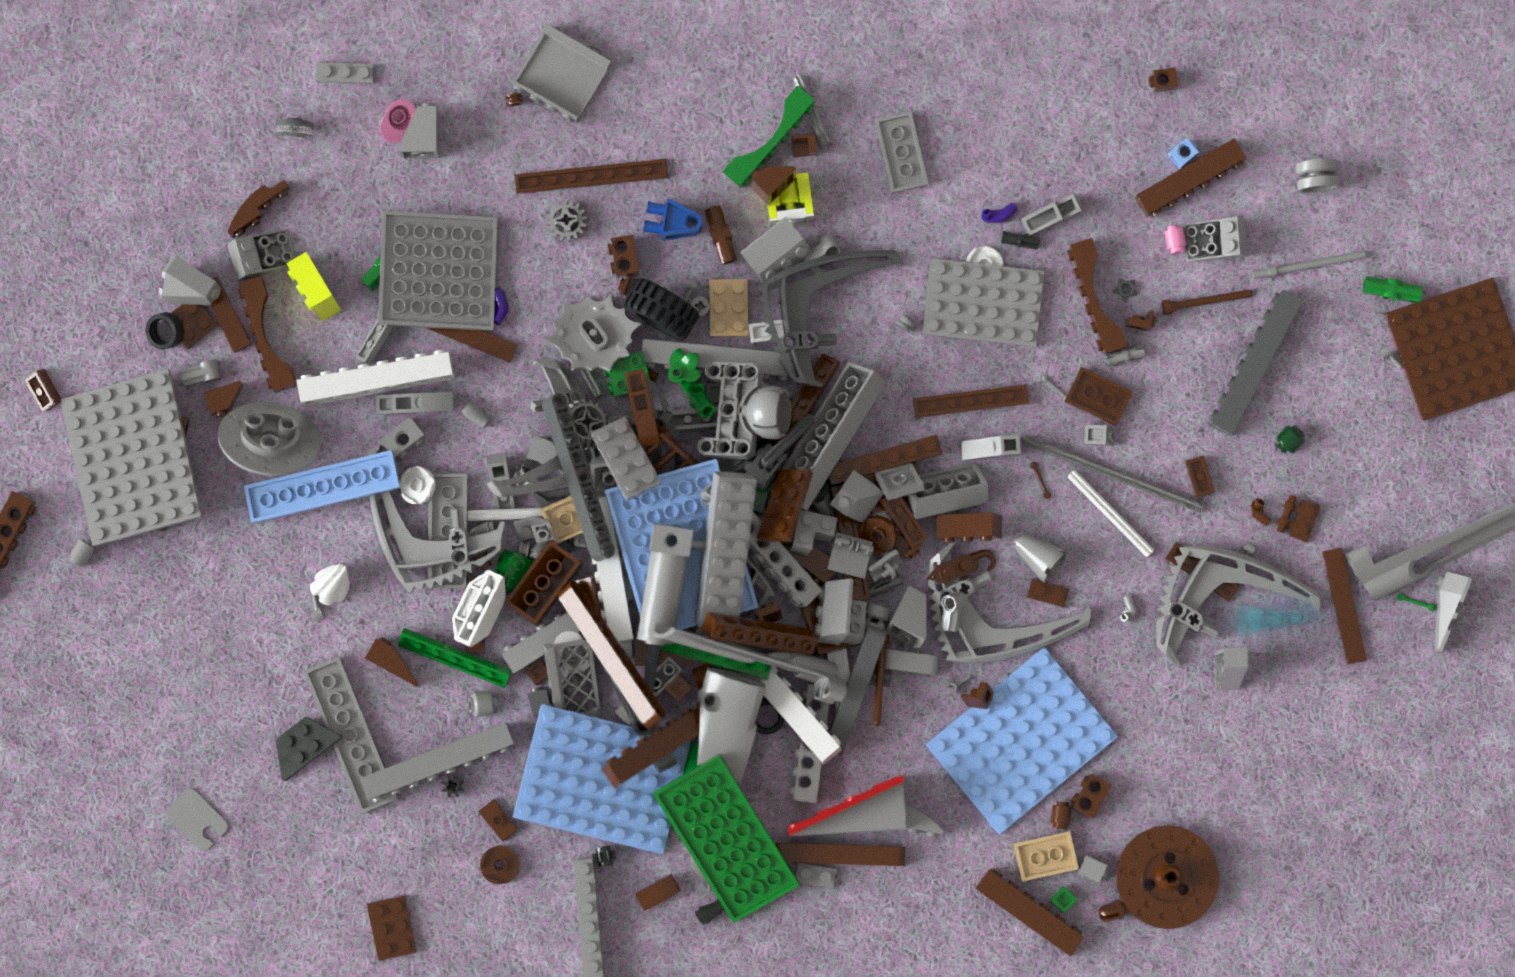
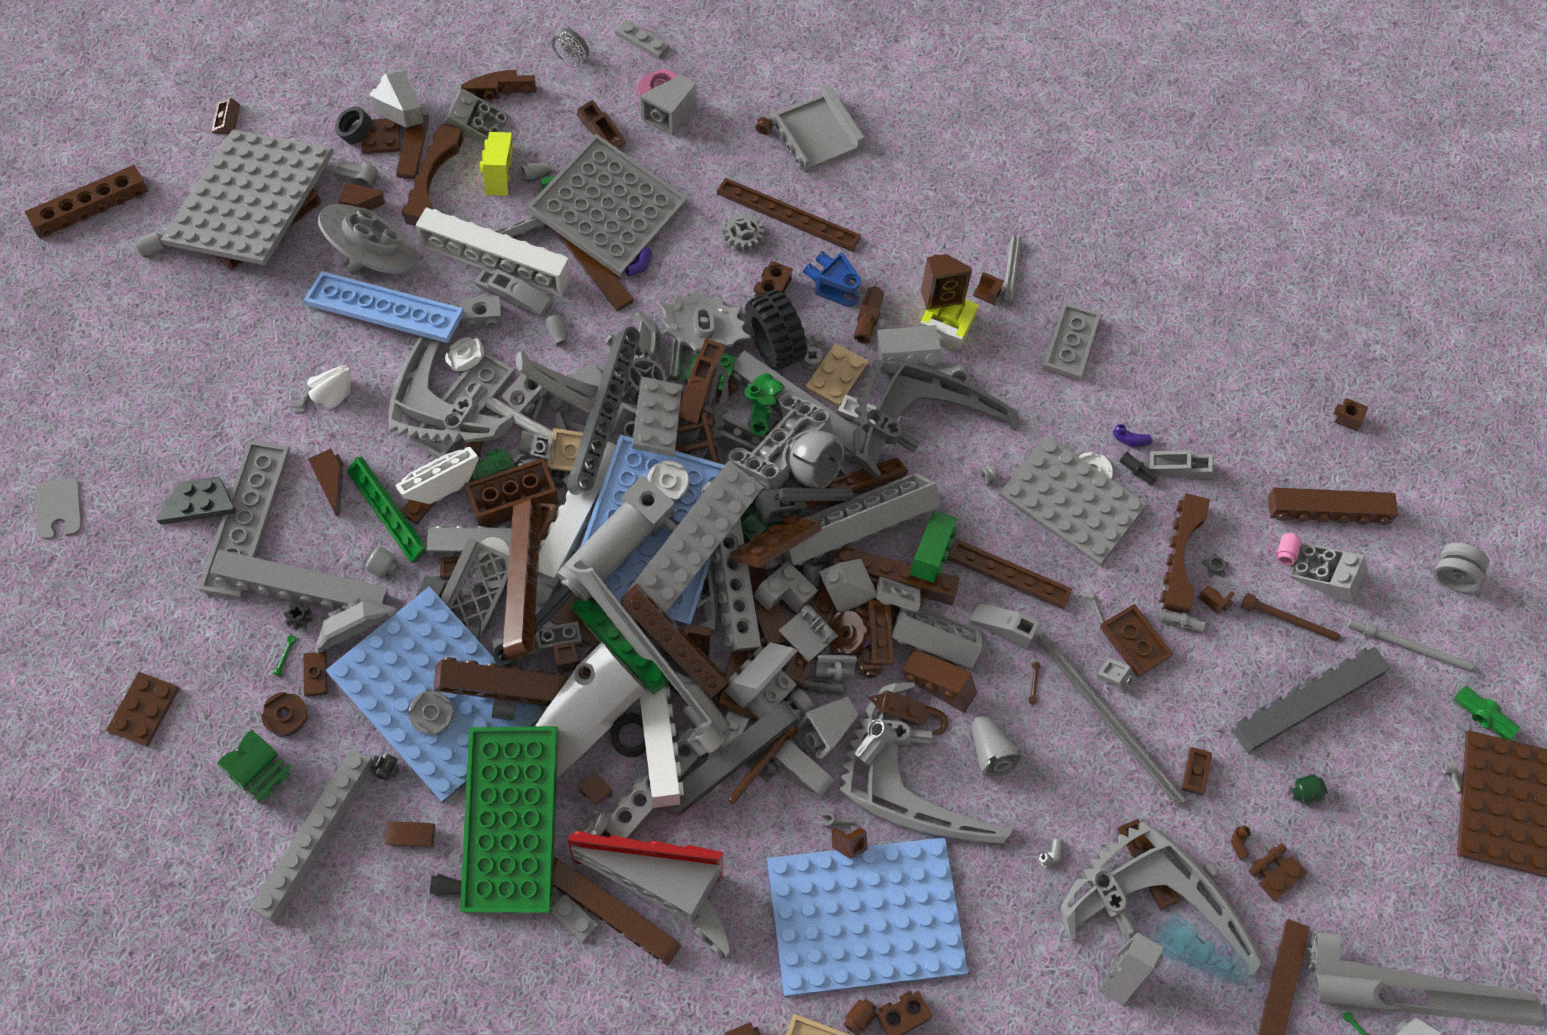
camera: 30 degrees right, 20 degrees down
green arch [722,85,816,188] -> none
reddish brown plate [1027,579,1069,608] -> none
white axle [1068,470,1154,557] -> none
light blue brick [1167,138,1199,169] -> none
none -> green piece [217,729,291,802]
none -> green hinge [273,635,296,676]
none -> light grey wedge [315,598,398,653]
none -> light grey tile [409,691,453,735]
none -> light grey brick [502,374,549,414]
none -> light grey cone [521,163,550,182]
none -> light grey tile [573,810,609,836]
none -> reddish brown slope [576,100,626,148]
none -> reddish brown panel [578,771,613,805]
none -> white tile [647,460,689,502]
none -> green brick [909,510,958,583]

